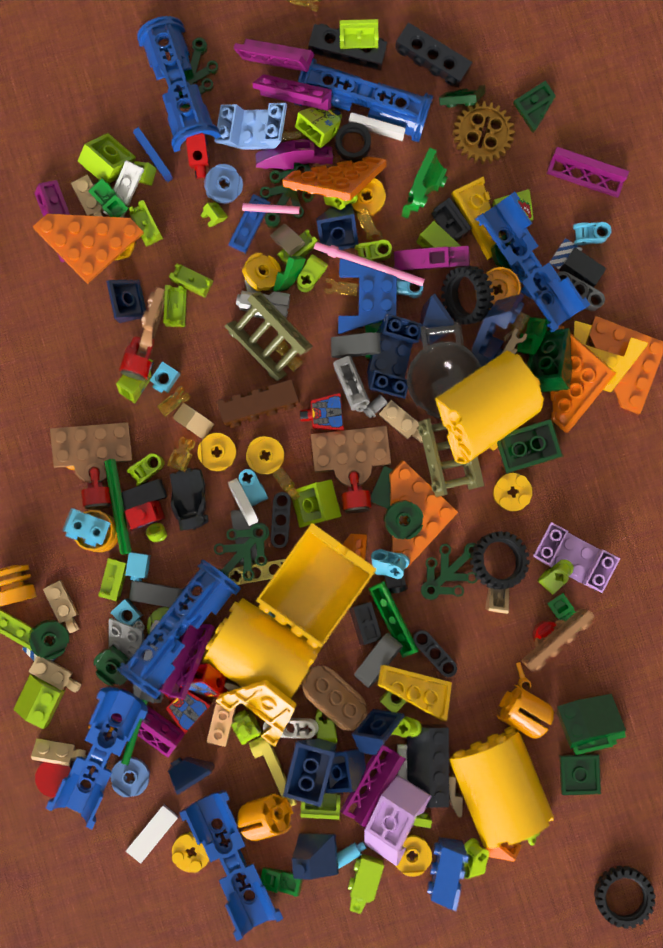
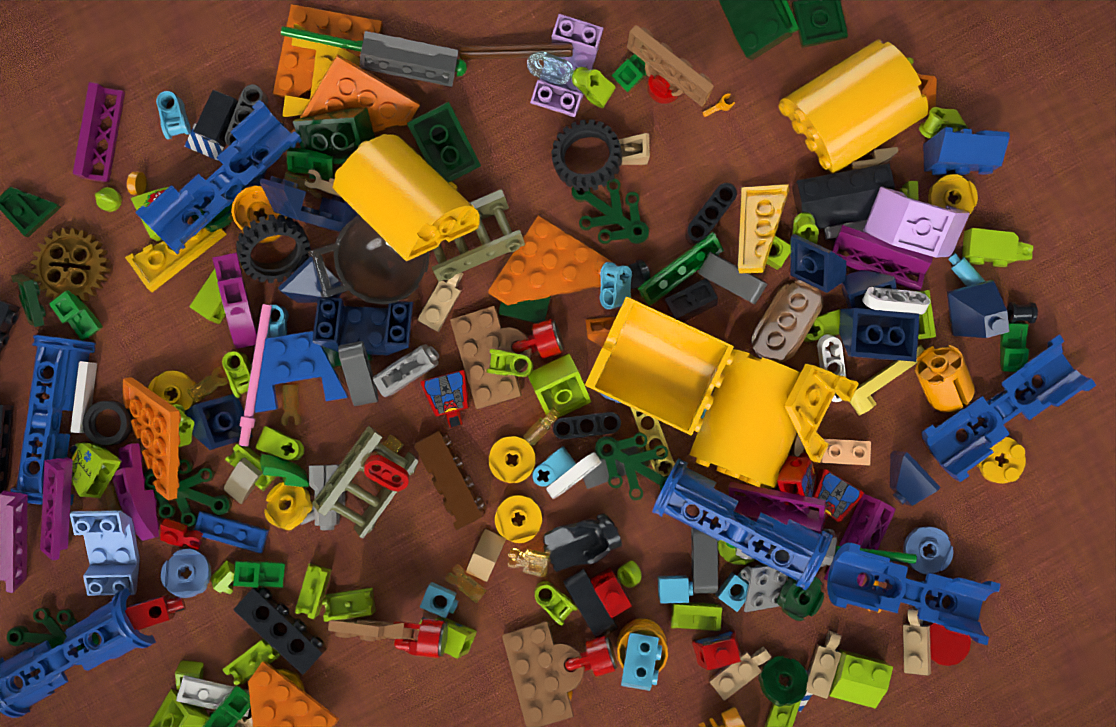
camera: 100 degrees left, 0 degrees up
green axle [104,459,131,554] -> none
dark blue slope [106,280,146,323] -> none
white tile [126,805,179,864] -> none
blue tile [133,127,173,182] -> none
lime hinge [231,709,262,745] -> none
bright pink bar [242,203,300,214] -> none
light grey pin [363,394,388,418] -> none
dark green plate [383,500,423,539] -> none
green slope [401,148,448,219] -> none
black hinge [431,197,472,242] -> none
yellow plate [493,473,532,511] -> none
light orange cylinder [497,685,554,738] -> none
none -> green slope [49,290,103,341]
none -> lime tile [95,187,122,212]
none -> light orange tile [127,171,146,195]
none -> red plate [160,518,203,550]
none -> green slope [233,561,285,588]
none -> black brick [233,586,327,675]
none -> piece [281,26,467,87]
none -> red plate [364,455,409,491]
none -> reddish brown axle [459,43,573,60]
none -> lime piece [486,349,533,377]
none -> clear light blue plate [527,51,573,85]
none -> red torso [692,630,741,670]
none -> white beam [863,287,930,314]
none -> black bush [1007,302,1038,324]

